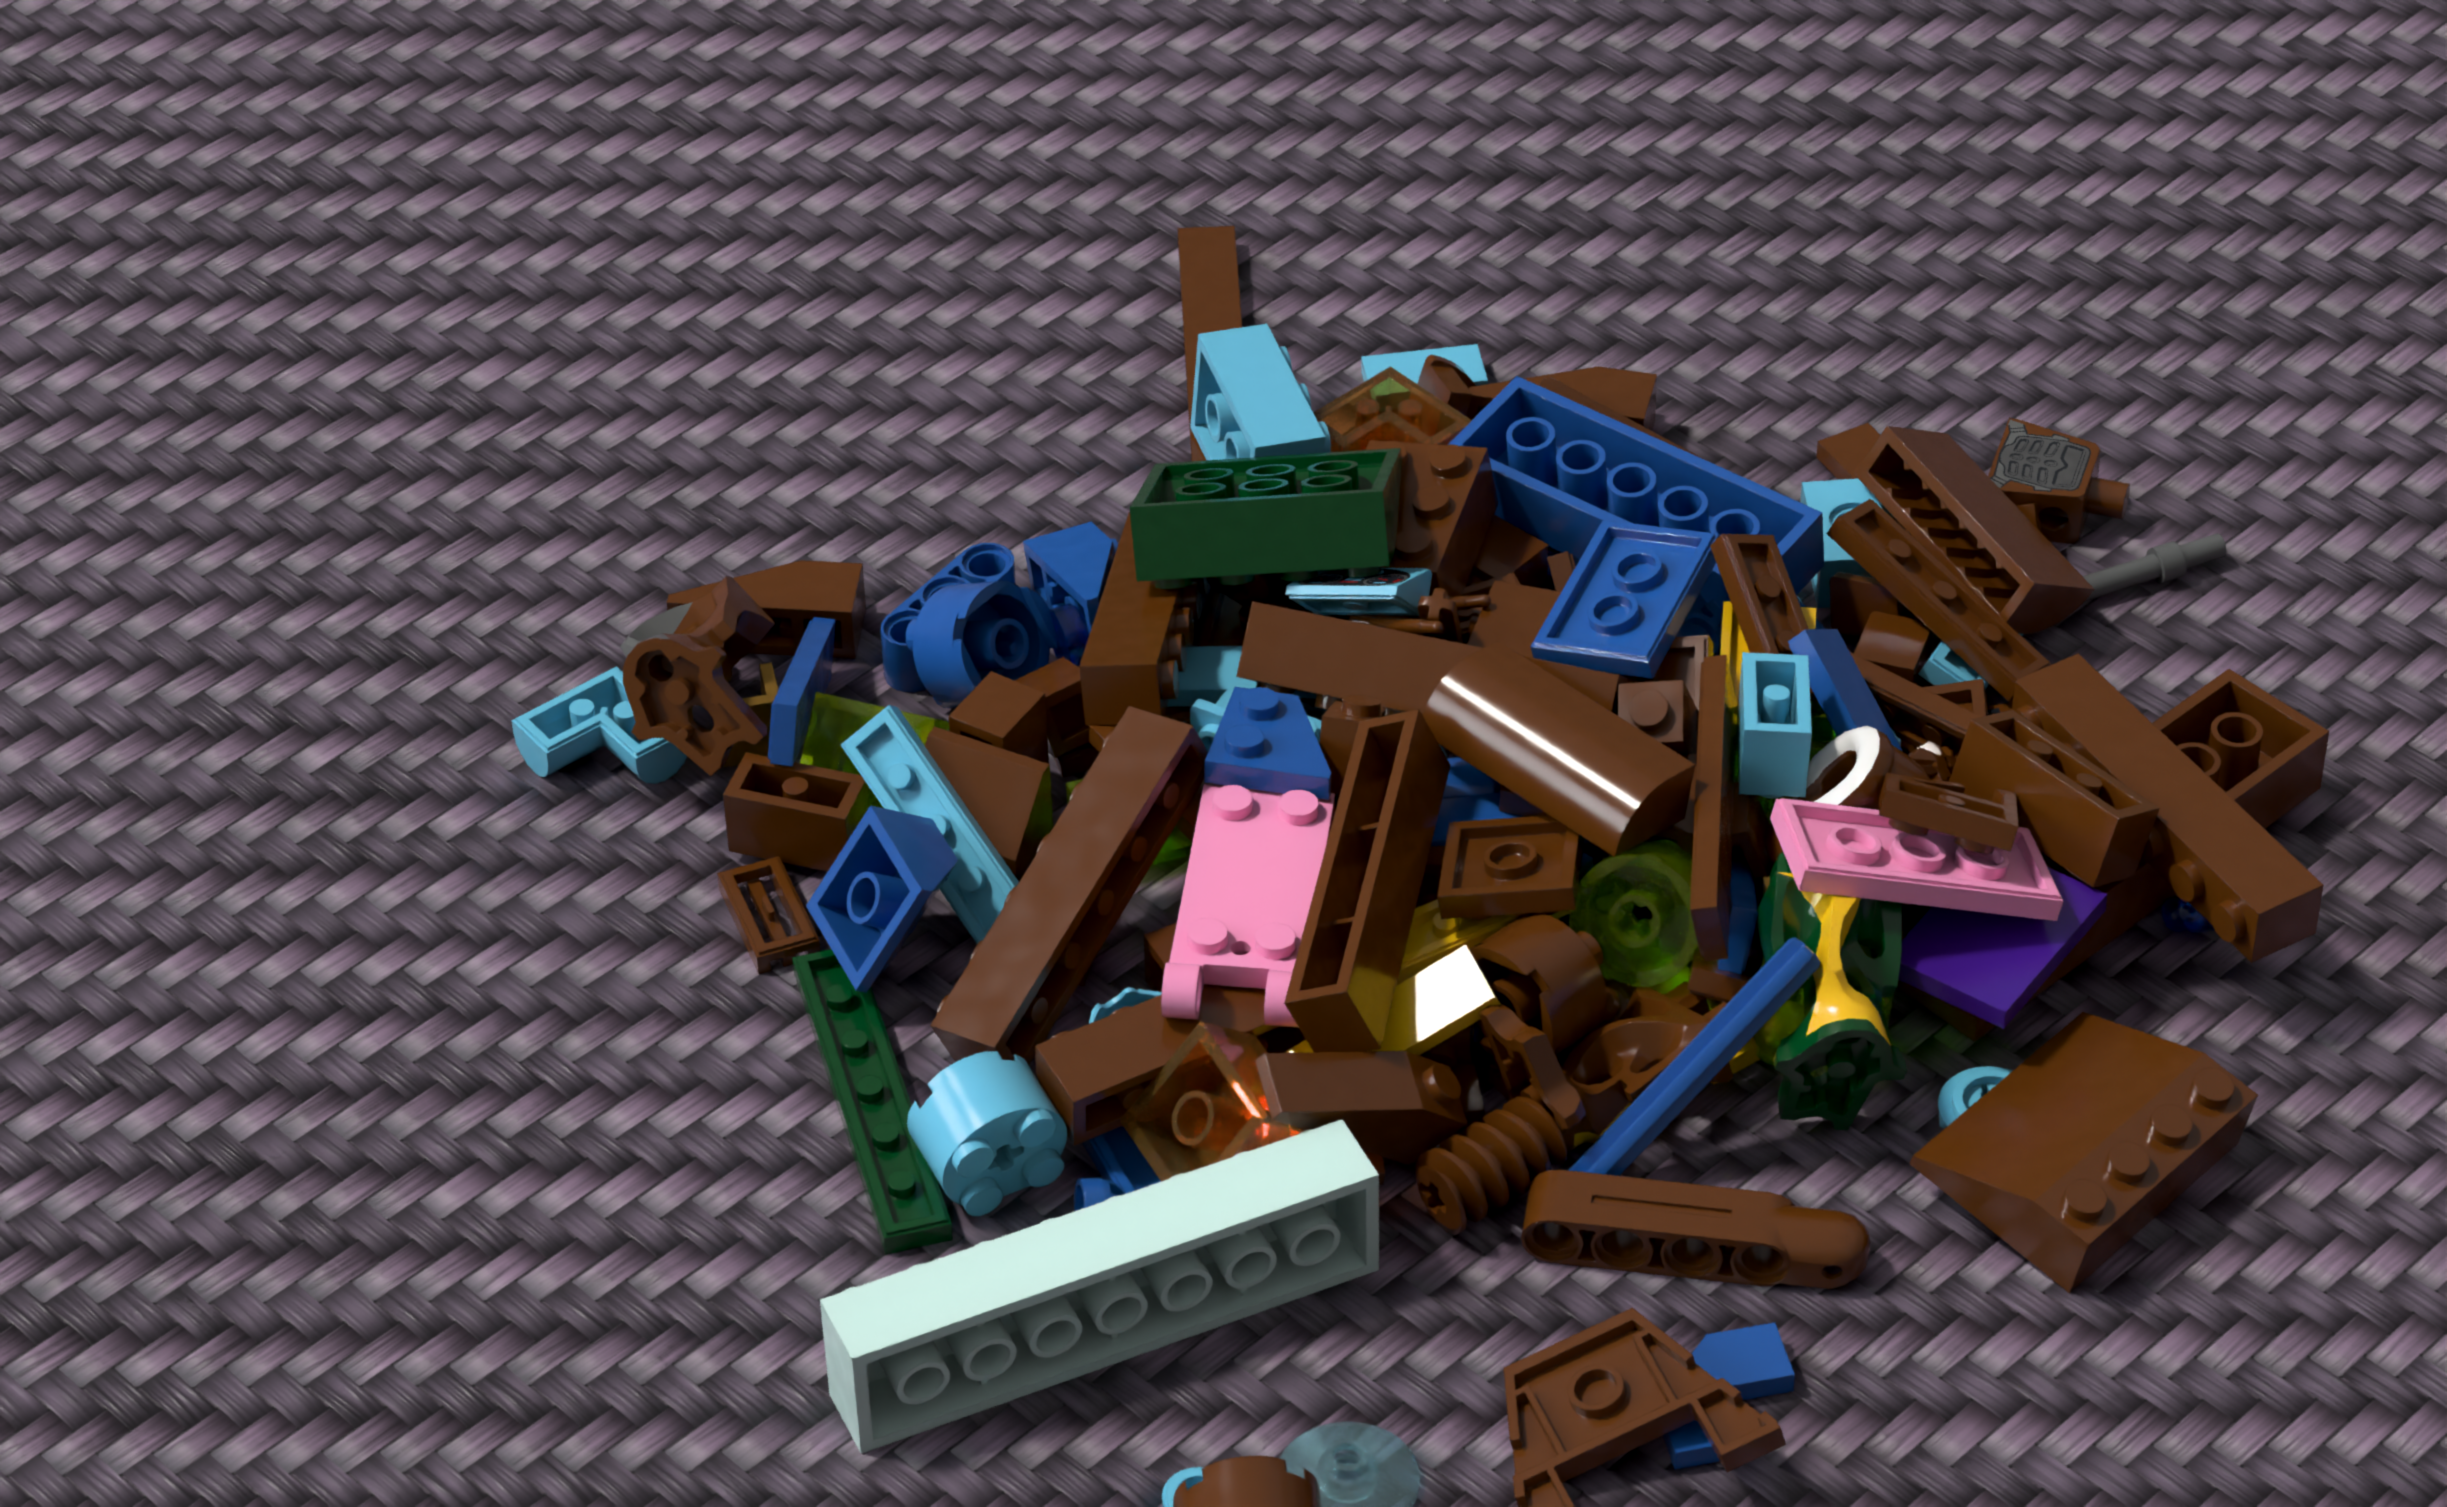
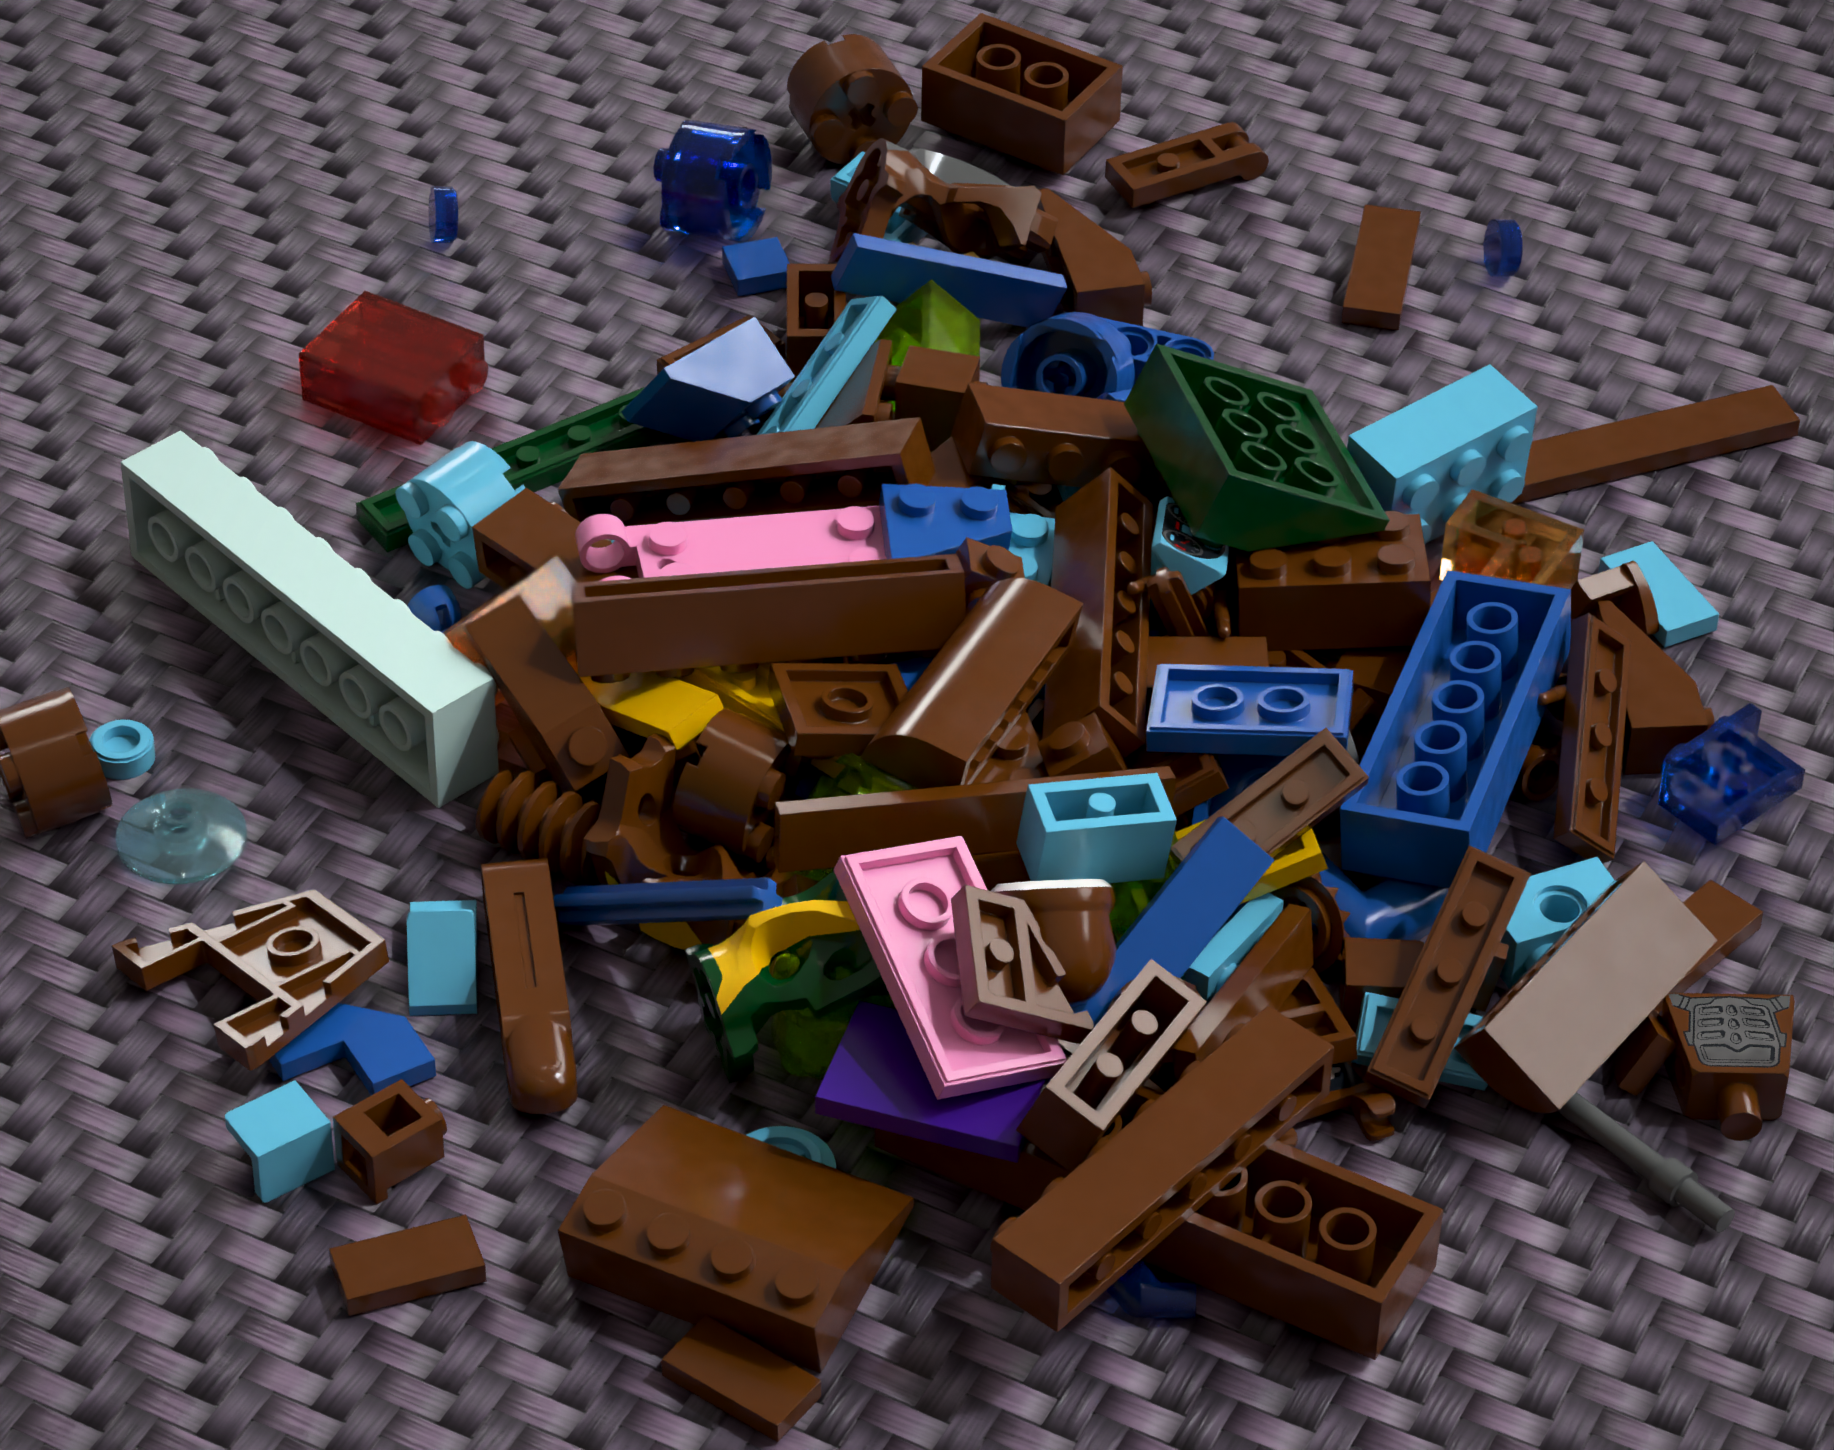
camera: 70 degrees right, 0 degrees up
none -> medium azure panel [225,1080,335,1203]
none -> clear red brick [299,291,488,445]
none -> reddish brown tile [329,1214,486,1316]
none -> reddish brown brick [333,1079,447,1205]
none -> medium azure slope [407,900,478,1016]
none -> clear blue tile [429,186,458,243]
none -> clear blue brick [653,120,772,242]
none -> reddish brown tile [662,1315,821,1442]
none -> blue tile [722,237,790,296]
none -> reddish brown brick [787,34,918,165]
none -> reddish brown brick [921,13,1123,175]
none -> reddish brown plate [1105,122,1269,208]
none -> reddish brown tile [1342,204,1421,330]
none -> clear blue tile [1483,219,1523,277]
none -> clear blue bracket [1658,703,1805,845]

